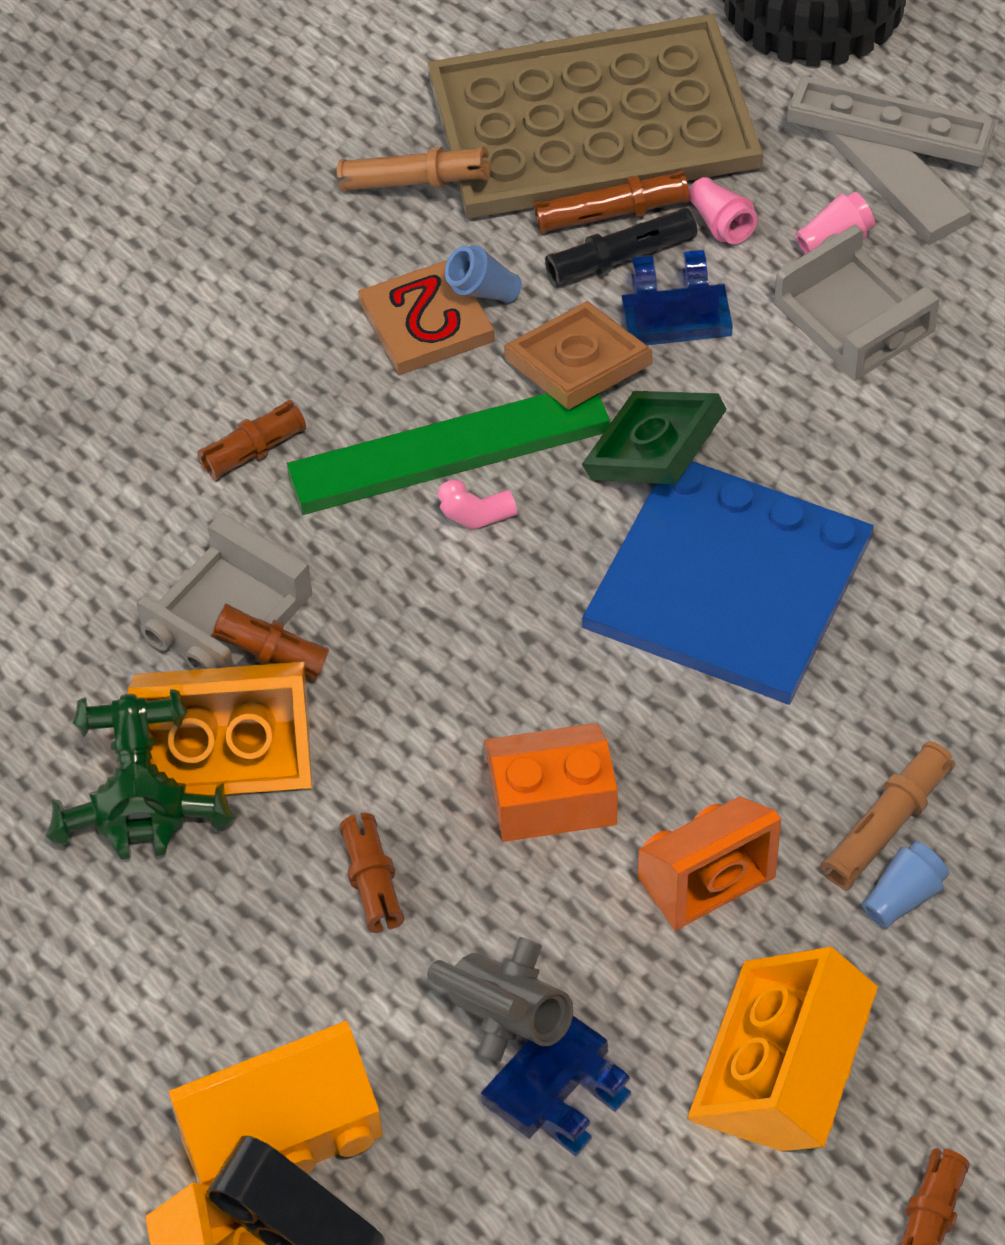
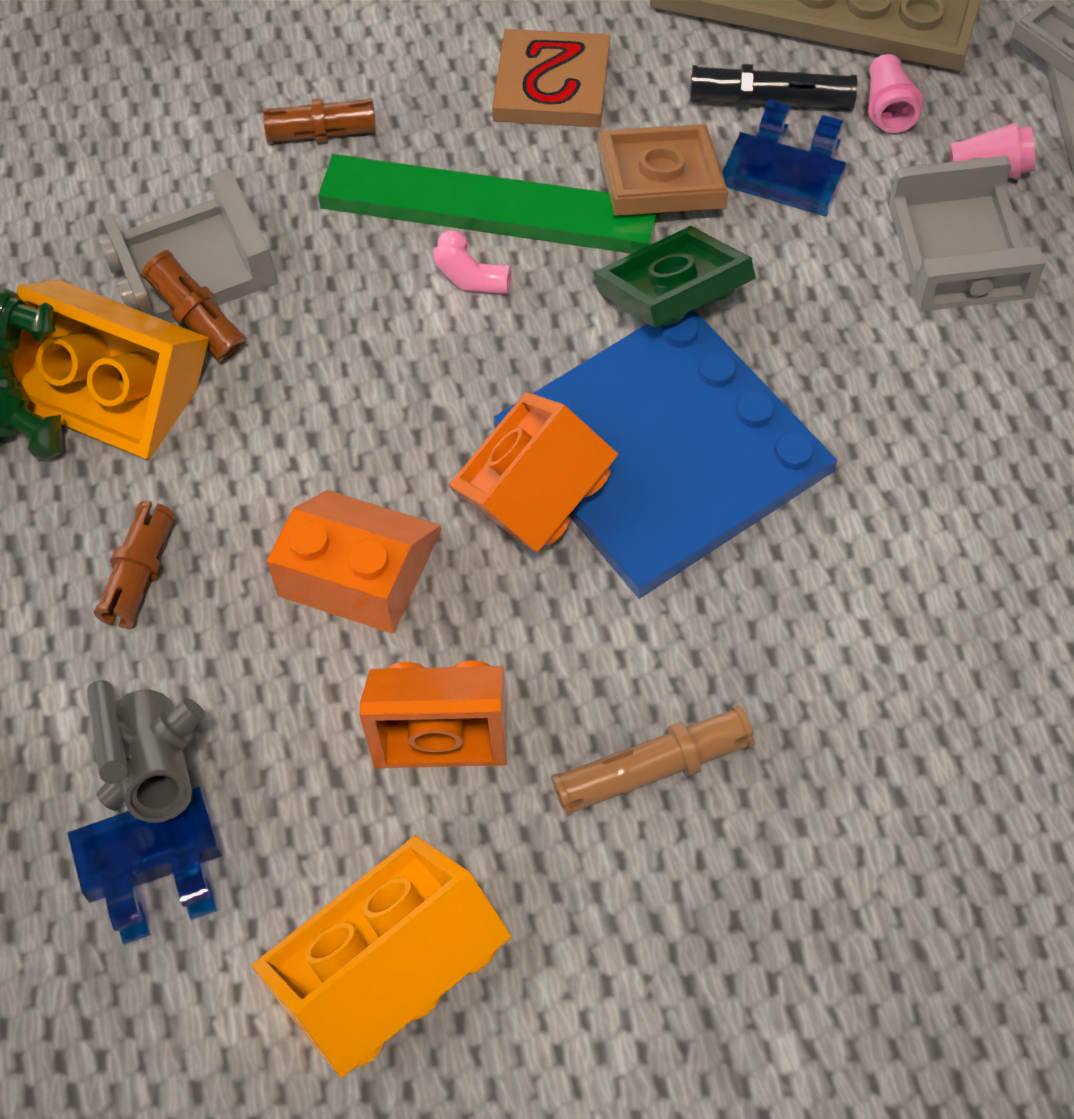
camera: 30 degrees right, 5 degrees up
medium blue cone [445,245,522,304] -> none
dark orange pin [534,170,690,235] -> none
medium blue cone [861,841,949,929] -> none
none -> orange slope [449,392,619,553]

